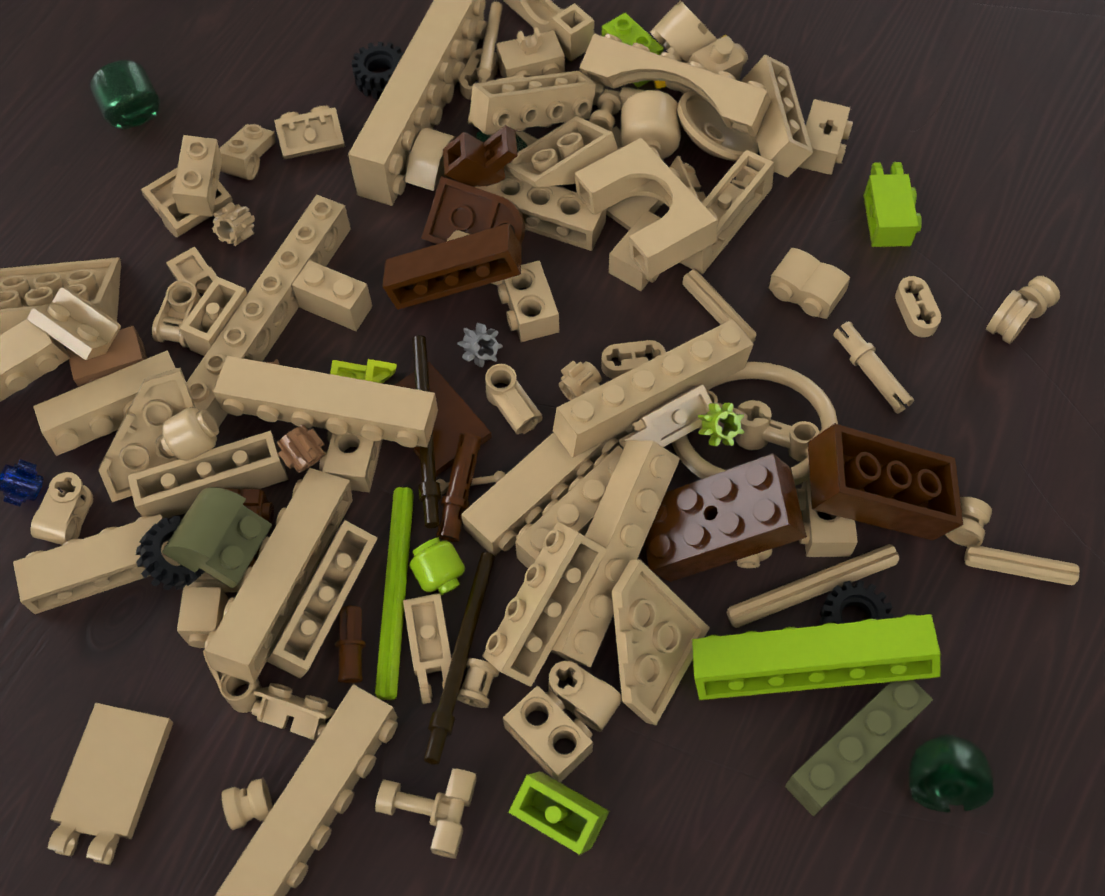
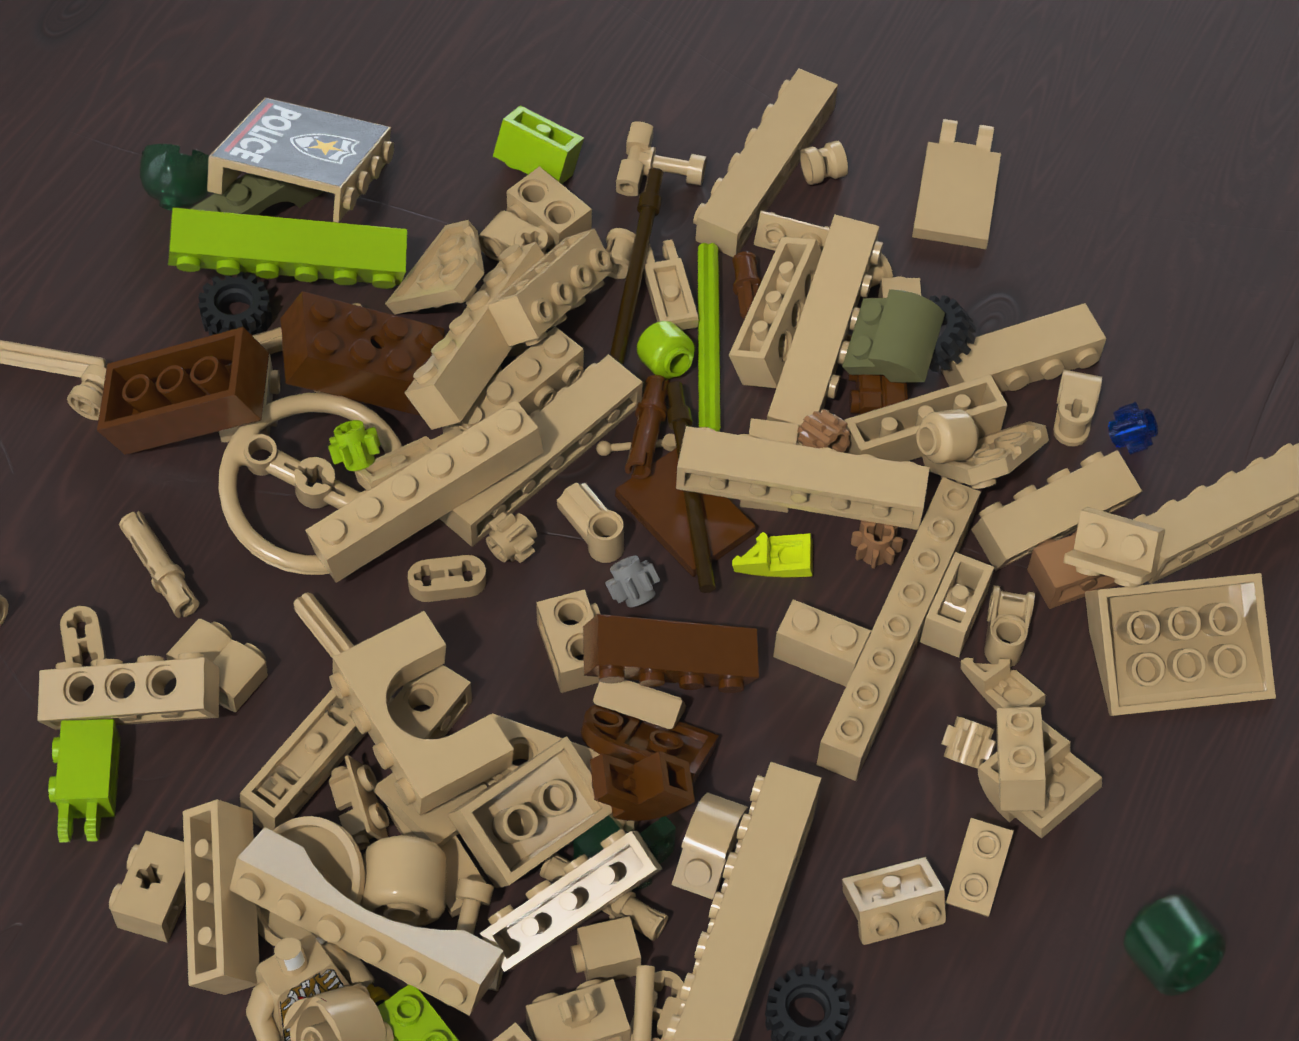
camera: 175 degrees right, 5 degrees down
none -> tan brick [38,652,220,730]
none -> panel [207,98,394,223]

